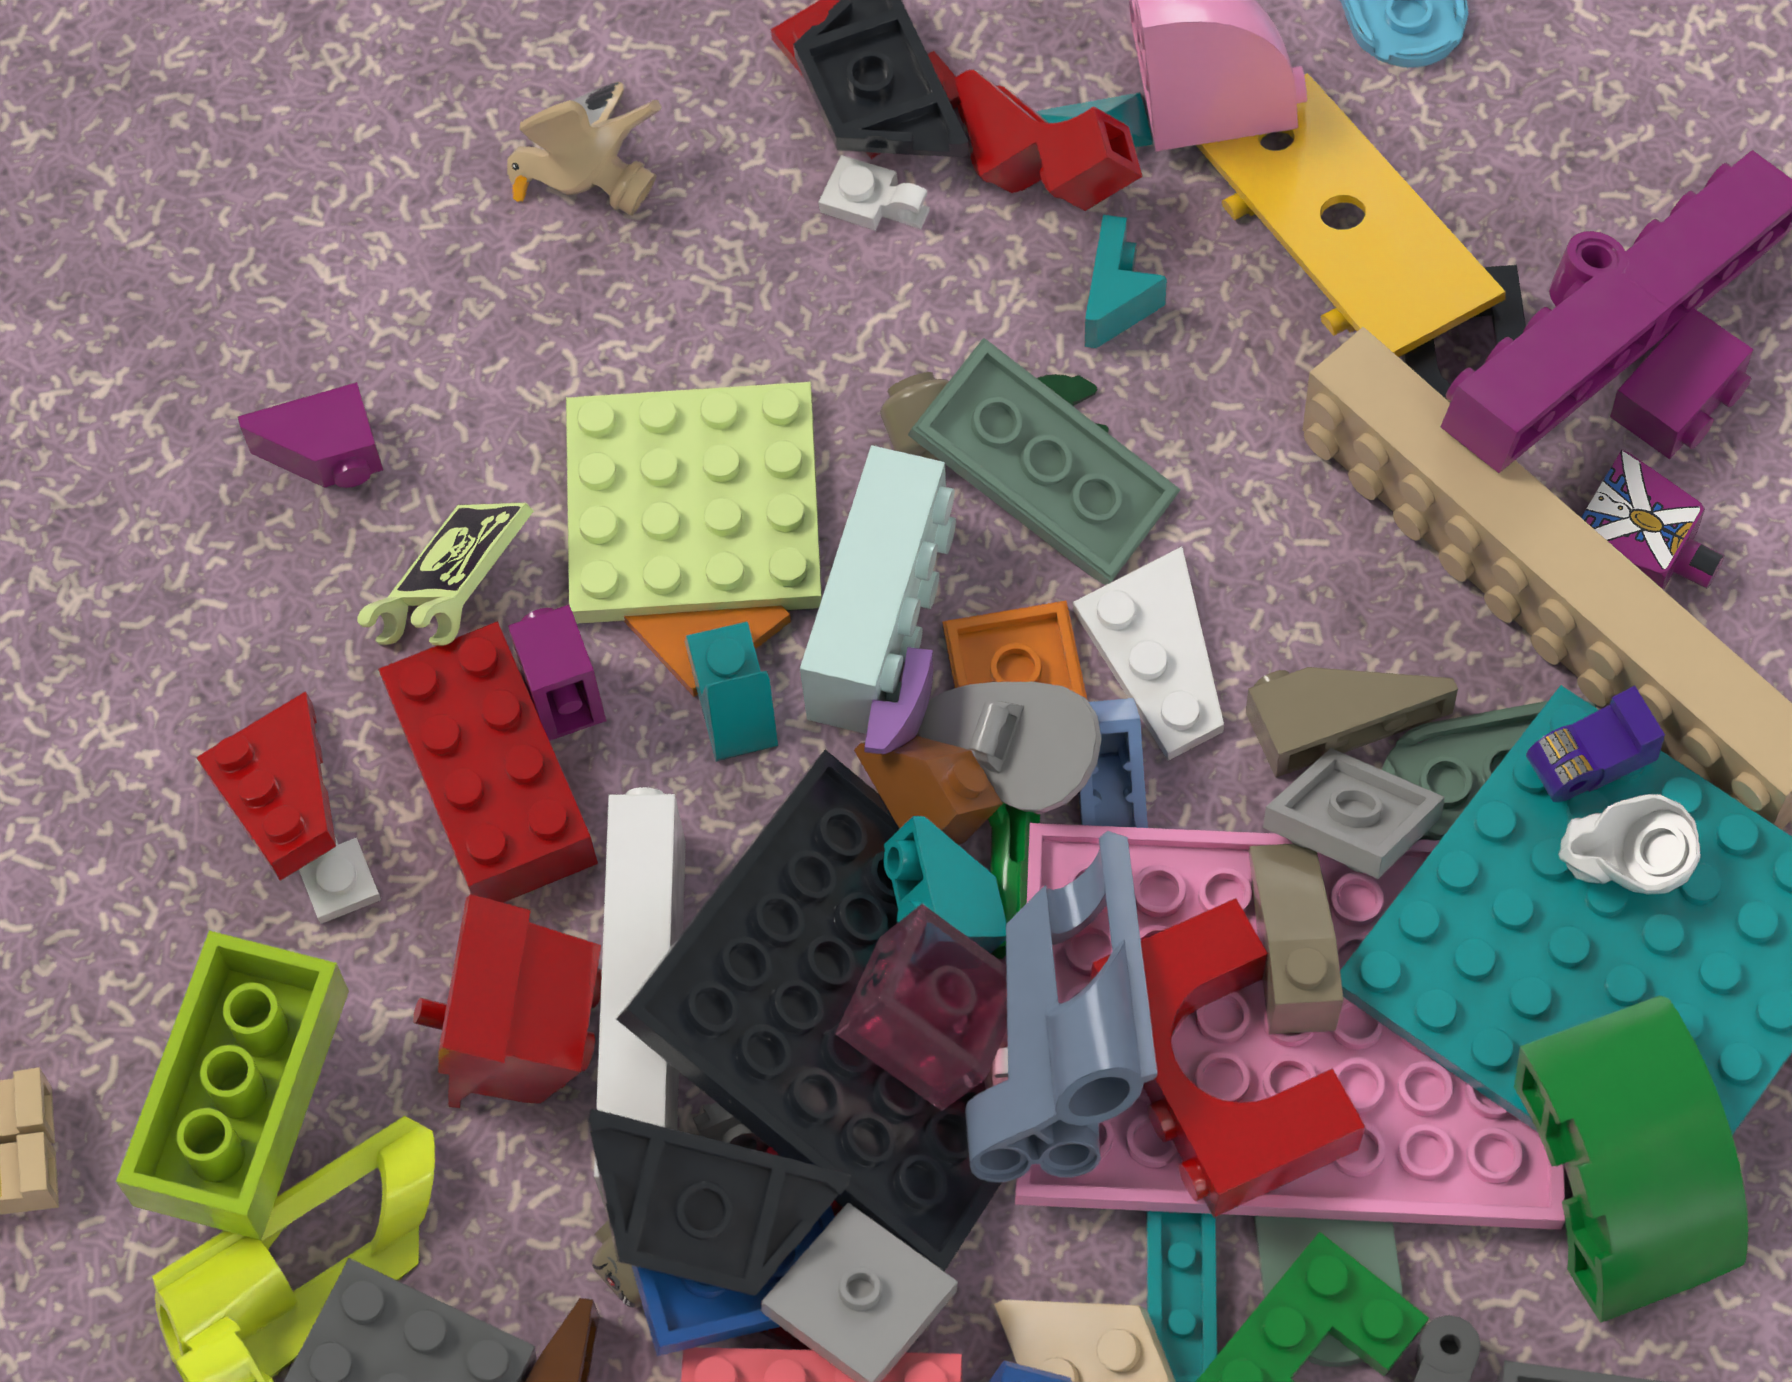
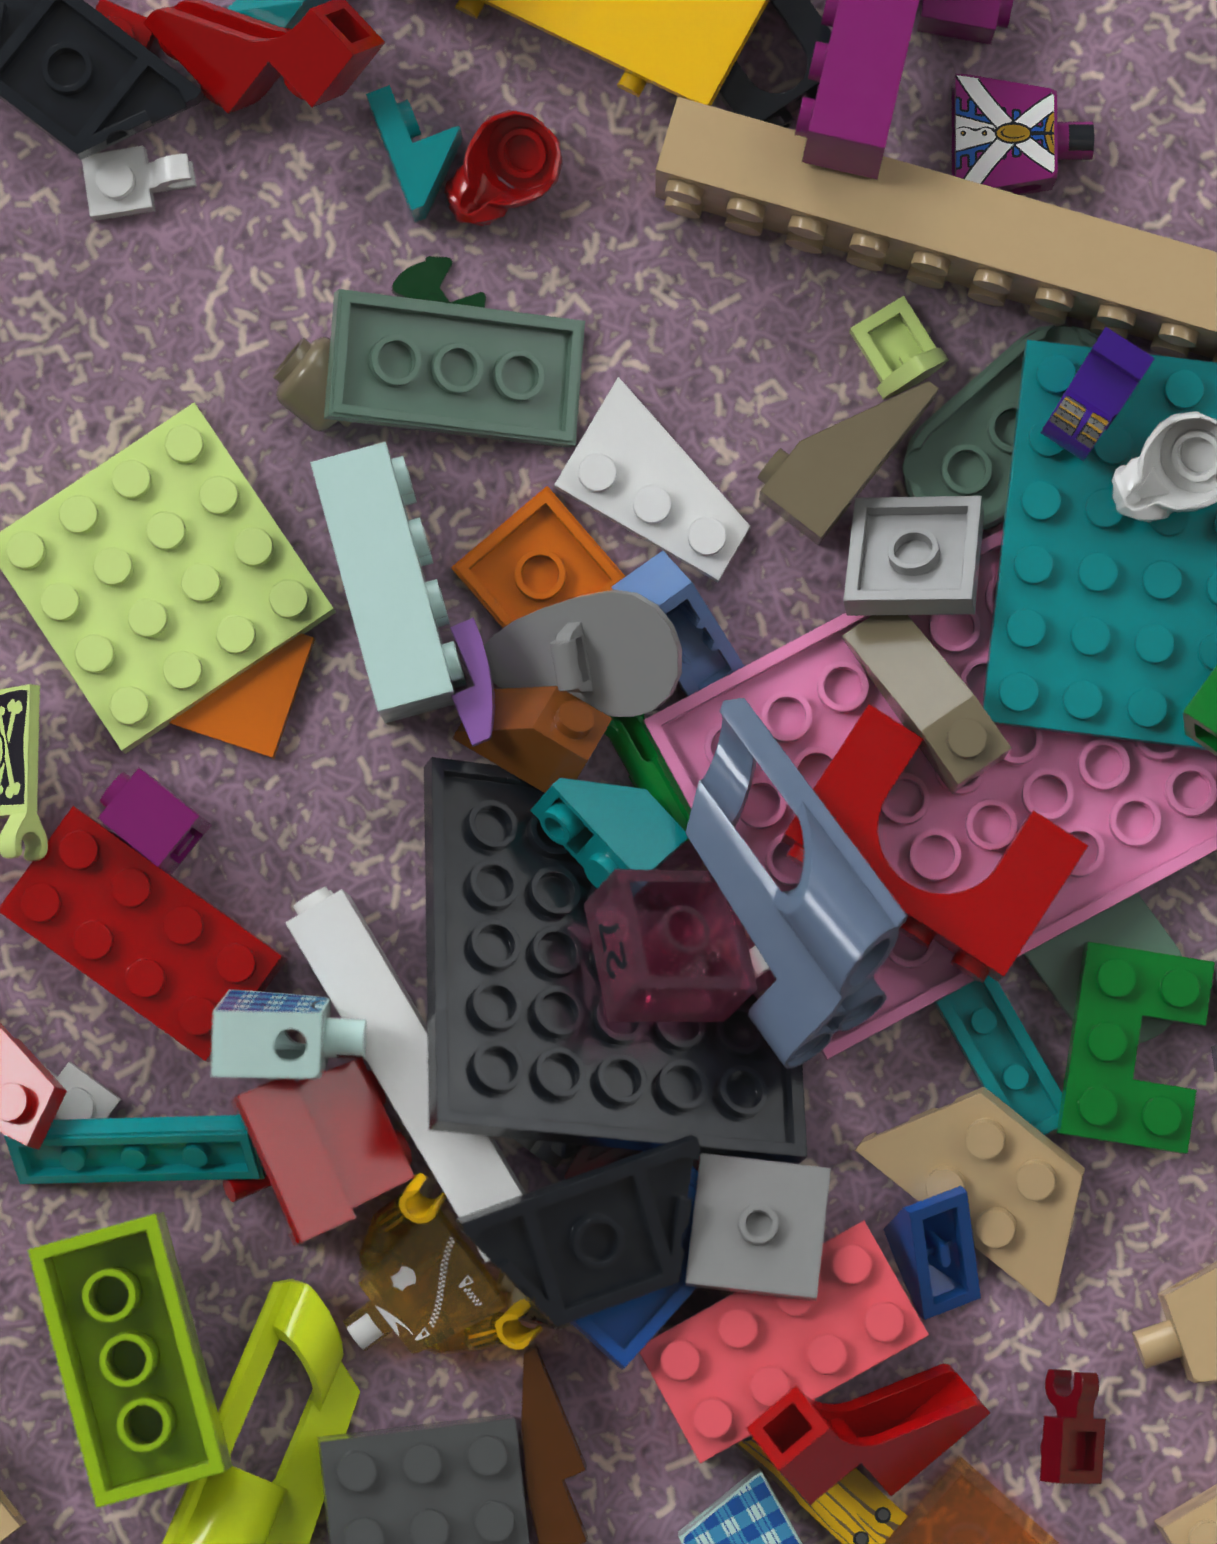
camera: 30 degrees left, 20 degrees up
teal slope [684,621,778,762] -> none
none -> teal tile [4,1115,266,1184]
none -> light aqua torso [211,990,367,1079]
none -> clear yellow torso [343,1173,543,1355]
none -> red hair [445,110,563,227]
none -> yellowish green tile [849,296,949,399]

